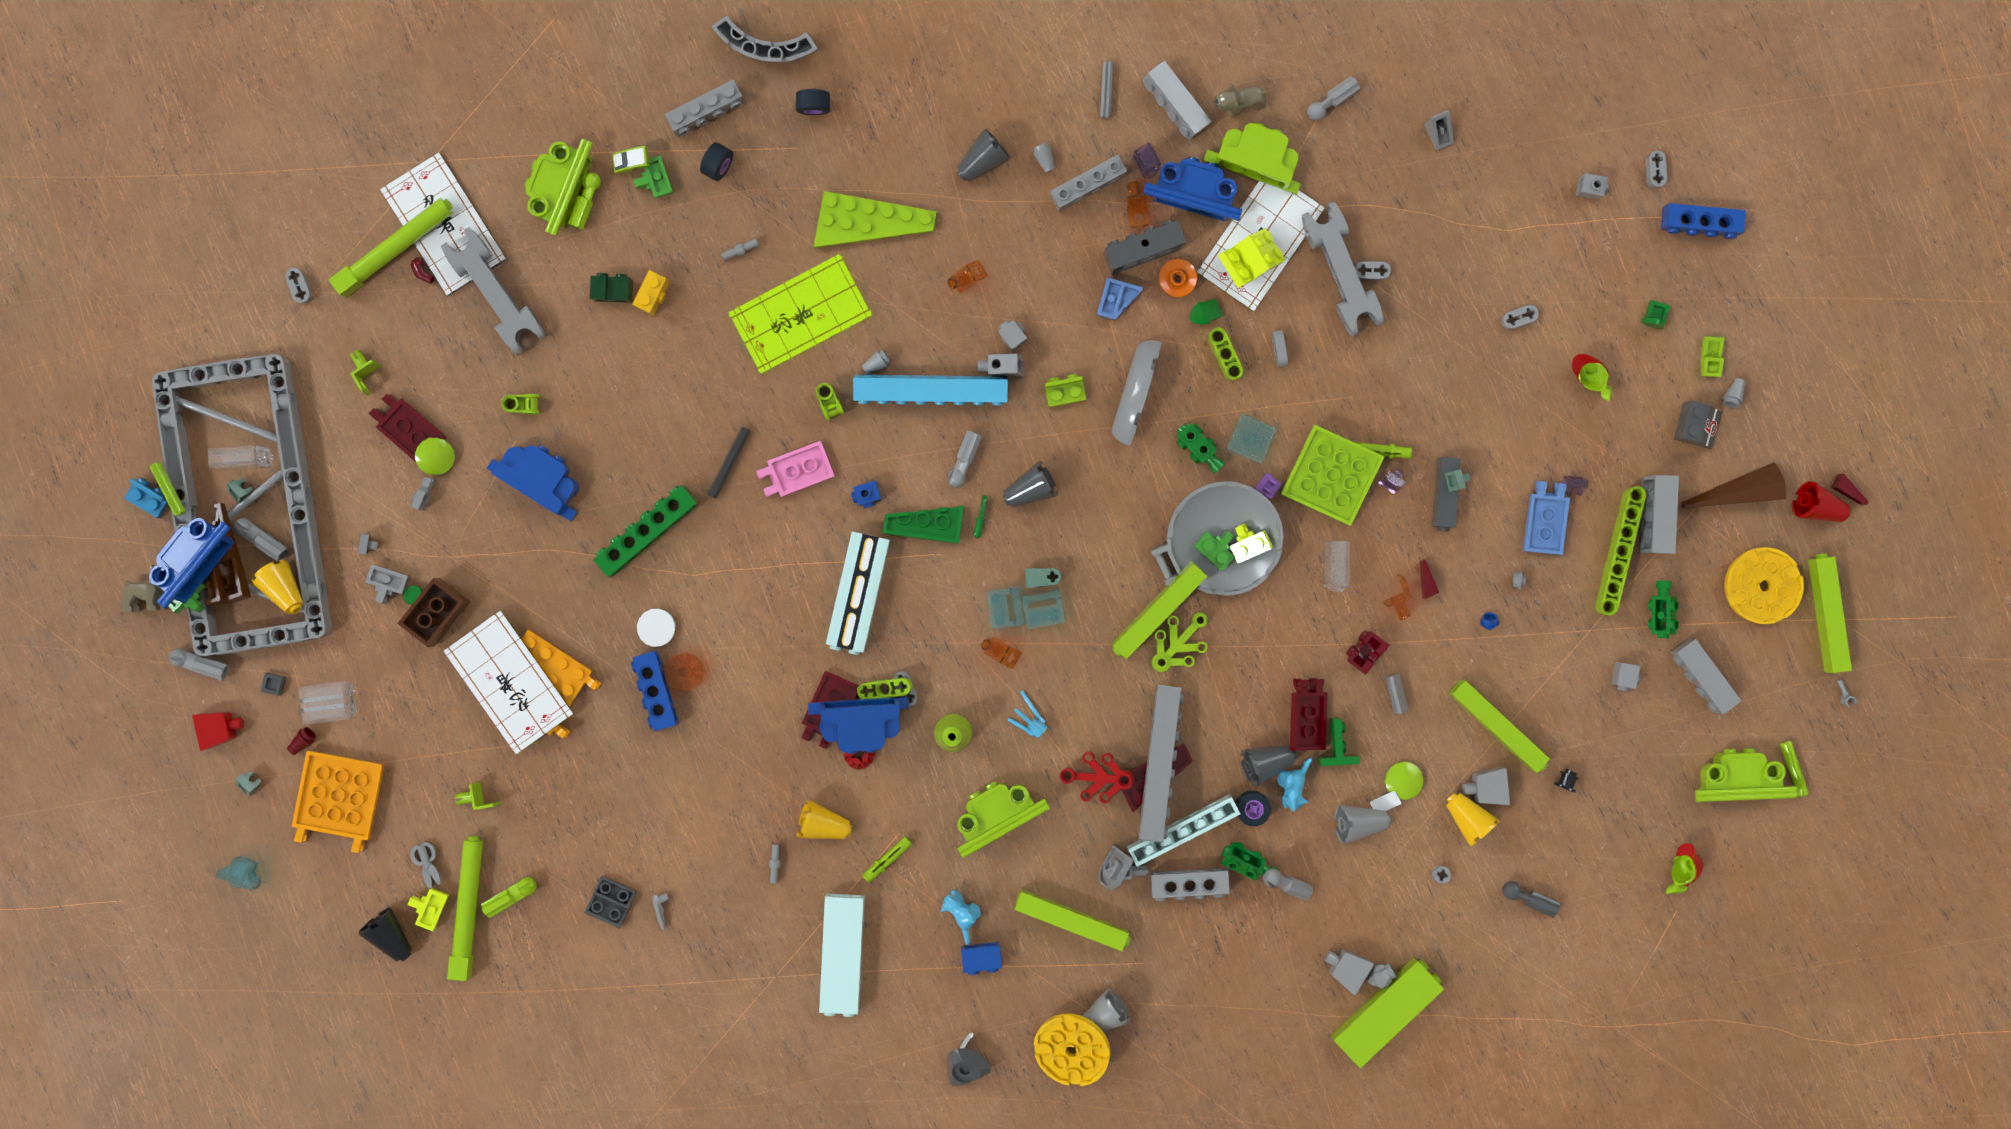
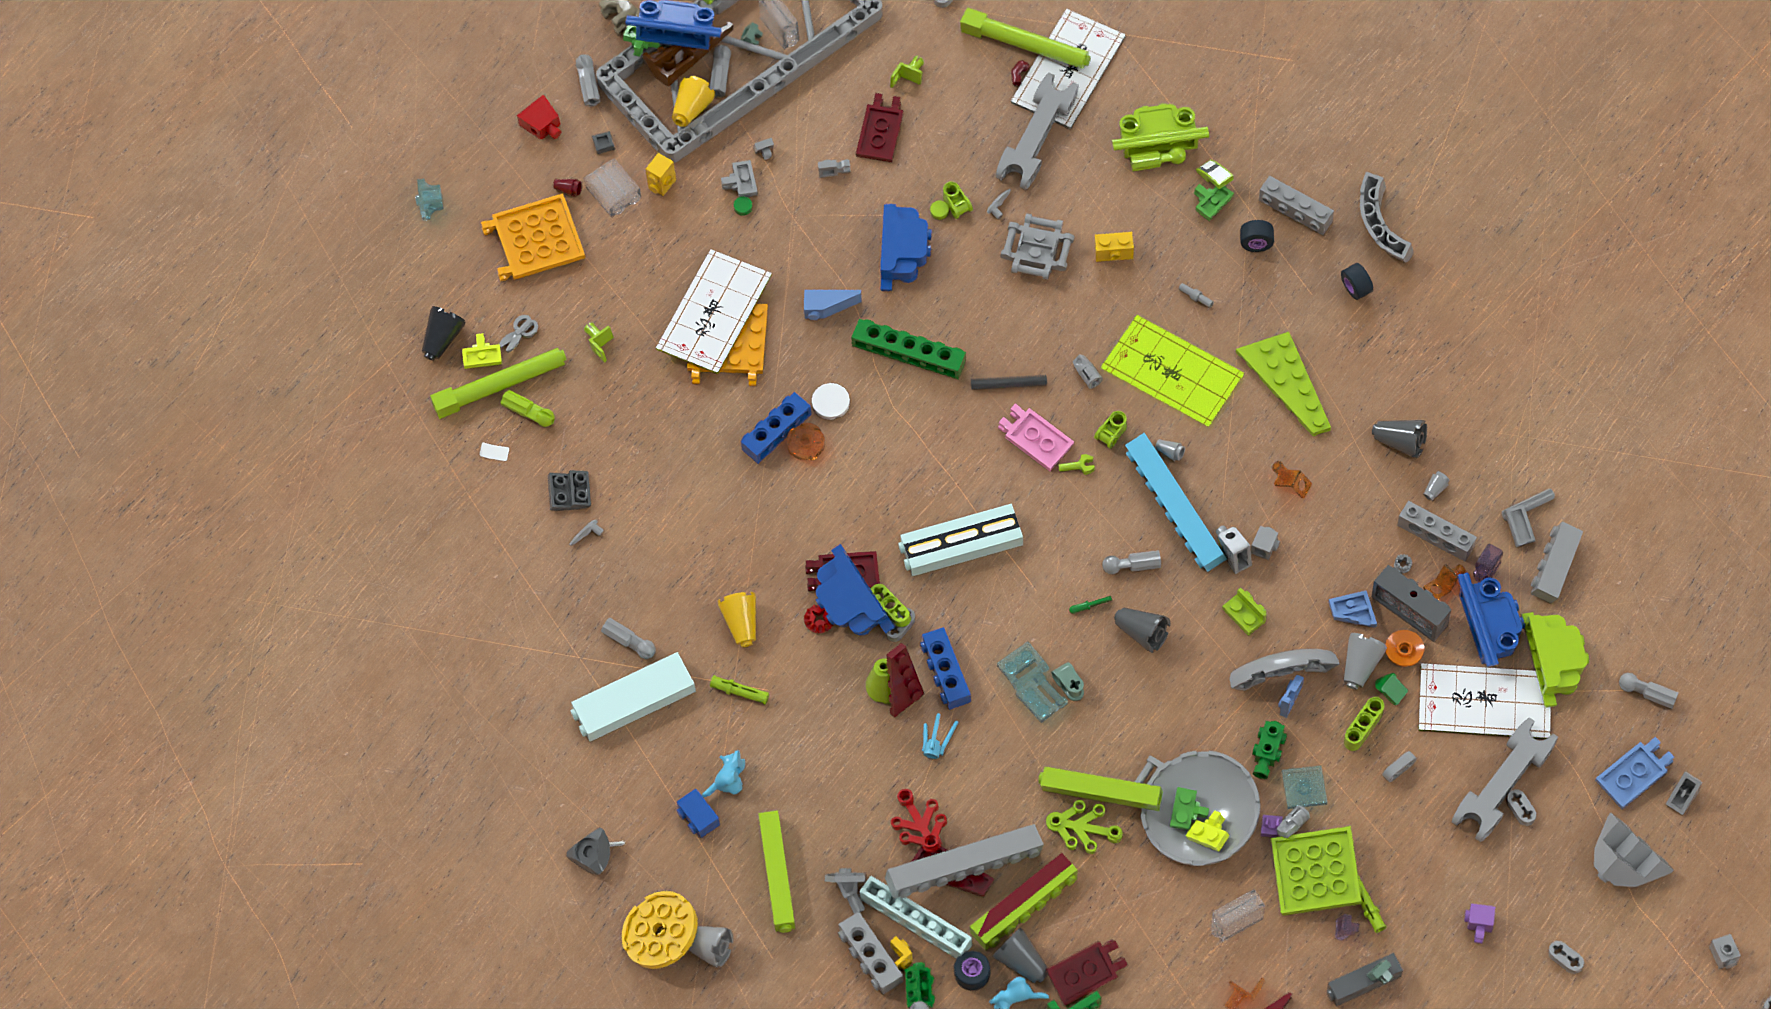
camera: 65 degrees right, 25 degrees down
sand green tile [235,771,261,797] -> none
reddish brown brick [397,578,470,647] -> none
lime dish [415,437,455,475] -> none
dark green brick [590,273,633,303] -> none
light grey bar [769,844,781,883] -> none
blue brick [851,481,882,509] -> none
green wing [883,506,964,544] -> none
lime brick [957,781,1050,858] -> none
clear orange bracket [981,637,1021,669] -> none
dark tan animal [1215,84,1266,118] -> none
neon yellow bracket [1218,228,1286,288] -> none
dark red cylinder [1346,630,1390,675] -> none
none -> white sticker [480,442,509,461]
none -> light grey piece [601,618,656,659]
none -> yellow brick [645,153,676,196]
none -> medium blue slope [804,290,862,320]
none -> dark red wing [886,643,924,718]
none -> yellow bracket [890,936,913,971]
none -> blue brick [920,627,971,710]
none -> lime tile [930,200,949,220]
none -> brick [970,853,1078,950]
none -> light grey bar [987,189,1011,219]
none -> light grey brick [1000,213,1074,280]
none -> lime bar [1058,454,1095,475]
none -> light grey hinge [1073,354,1103,389]
none -> light grey hinge [1277,805,1310,838]
none -> medium blue wing [1278,675,1304,718]
none -> light grey cone [1344,633,1387,690]
none -> light grey bush [1394,554,1412,573]
none -> medium lavender brick [1464,903,1495,943]
none -> light grey tile [1504,504,1536,547]
none -> light grey brick [1594,813,1674,887]
none -> medium blue tile [1595,737,1674,809]

